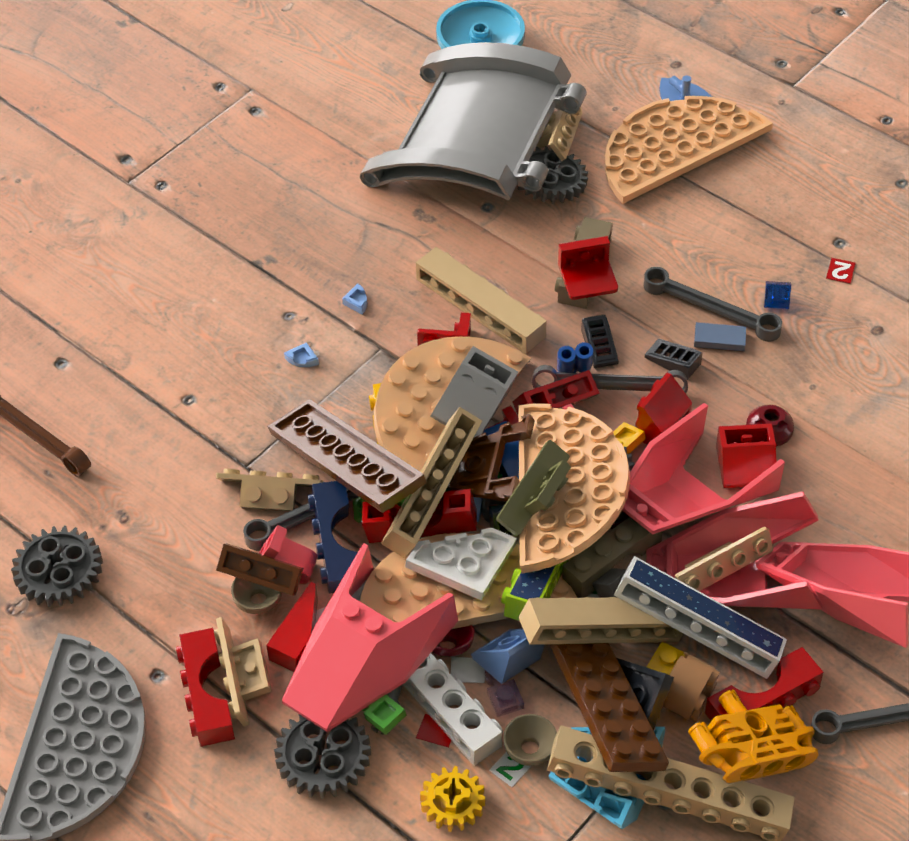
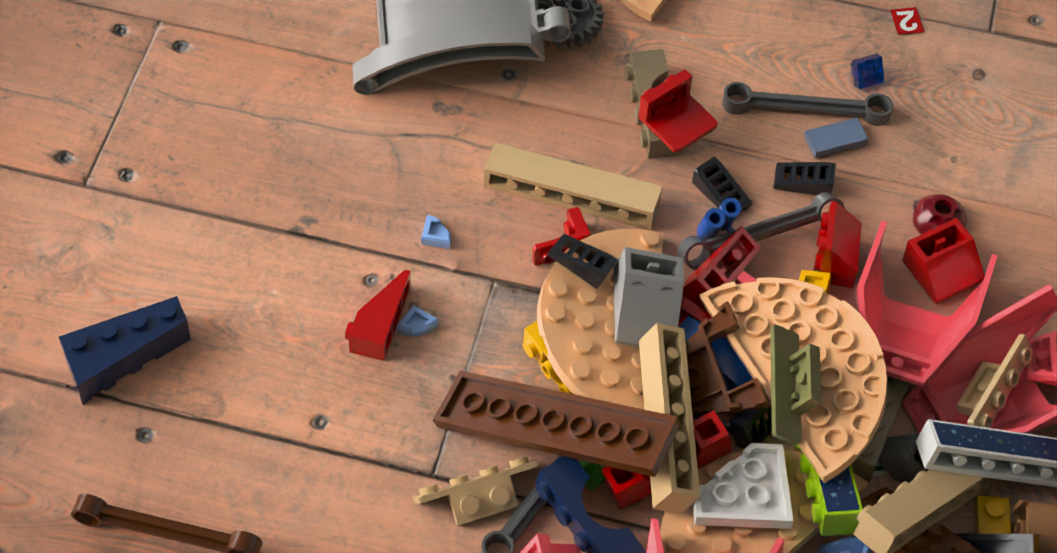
camera: 30 degrees left, 5 degrees up
none -> dark blue wedge [59,296,191,404]
none -> red slope [345,270,411,361]
none -> black slope [547,234,618,289]

